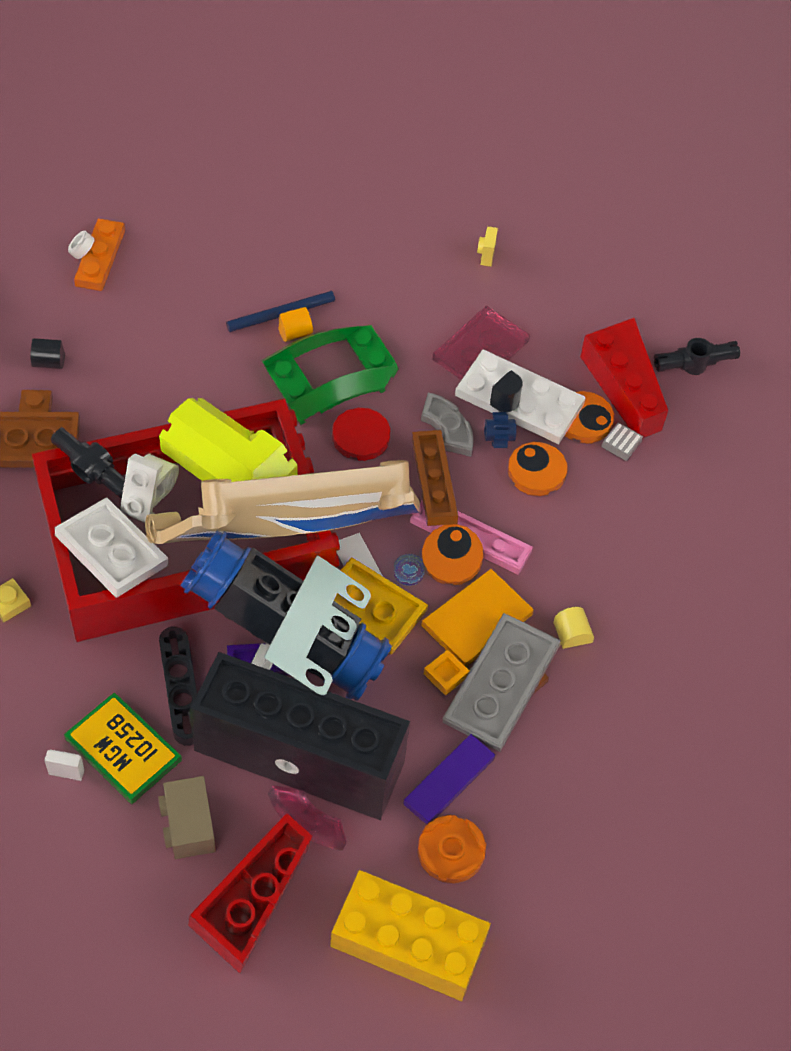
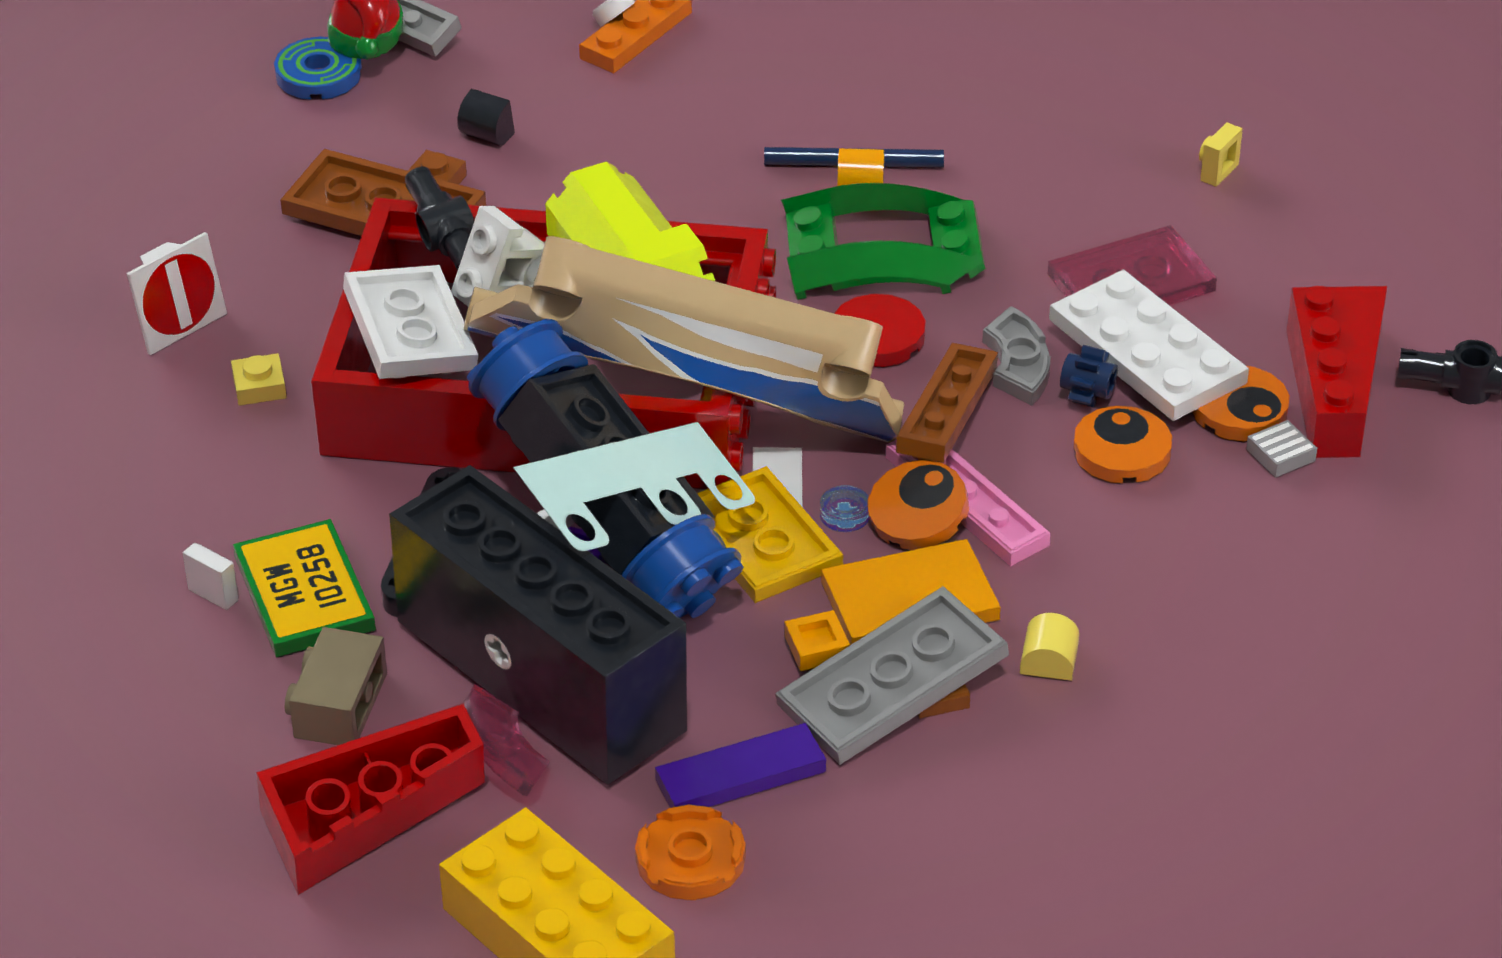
camera: 30 degrees right, 15 degrees down
black brick [490,370,523,412] -> none

